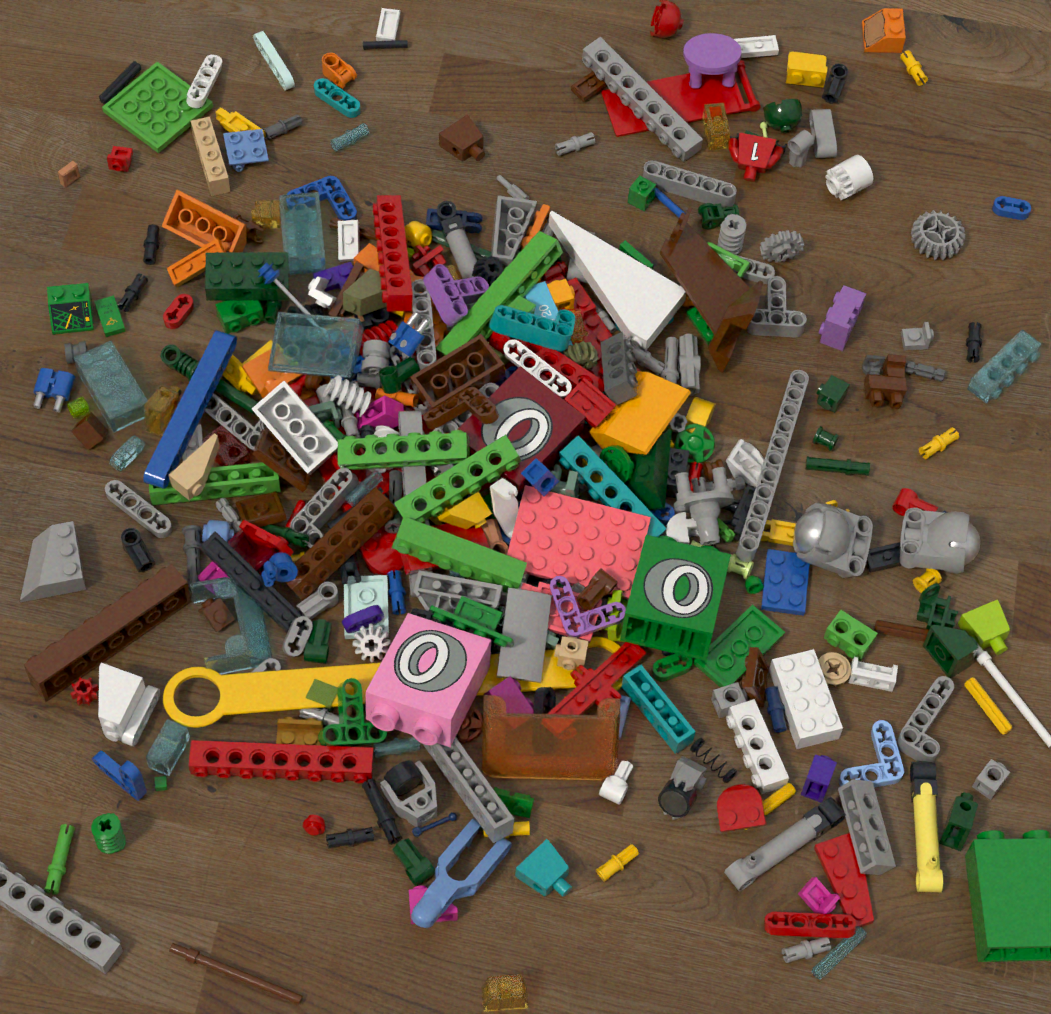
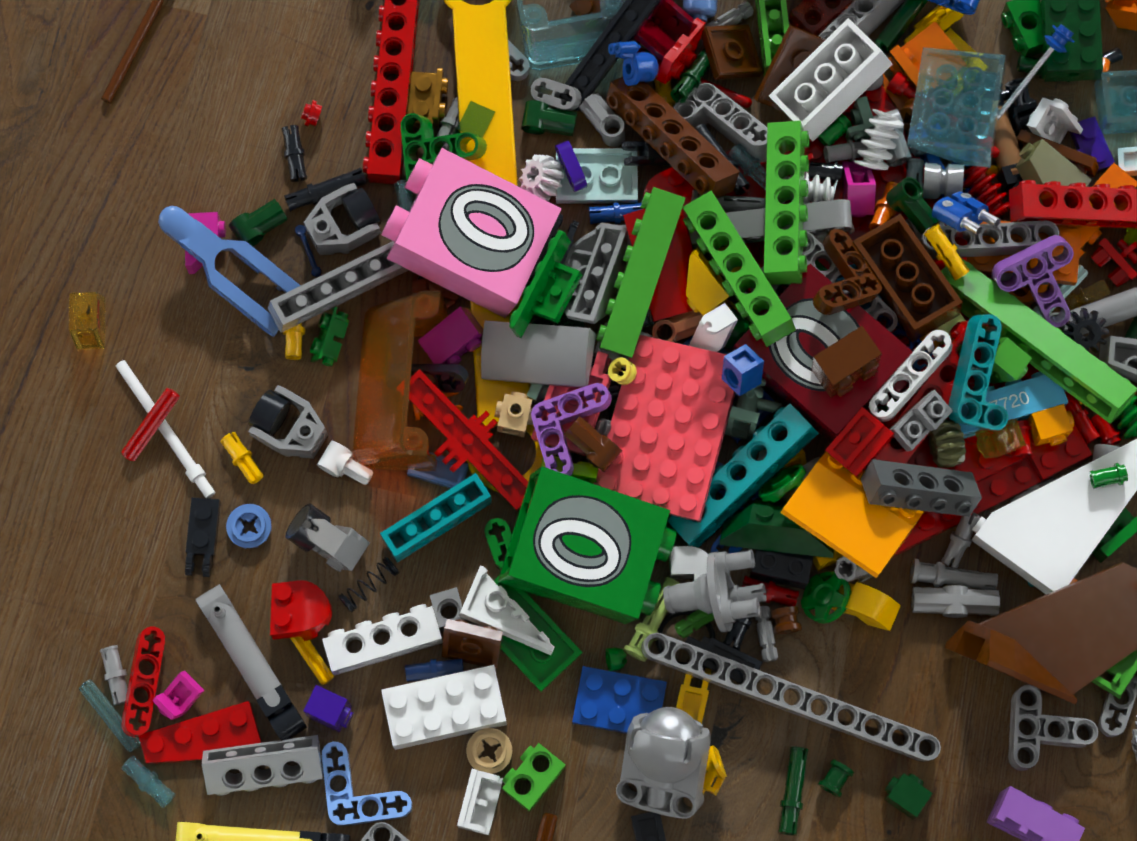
camera: 95 degrees right, 15 degrees up
teal torso [515,839,572,897] -> none
white slope [726,439,764,488] -> none
none -> white bar [116,360,216,499]
none -> red axle [121,388,180,461]
none -> clear light blue pin [121,755,176,808]
none -> black hinge [185,497,221,577]
none -> medium blue gear [226,504,272,549]
none -> light grey piece [248,385,328,459]
none -> white wing [459,565,555,655]
none -> light yellow bush [608,357,637,385]
none -> reddish brown brick [811,326,882,398]
none -> light grey slope [890,390,953,451]
none -> yellow pin [924,224,970,280]
none -> green pin [1089,463,1128,489]

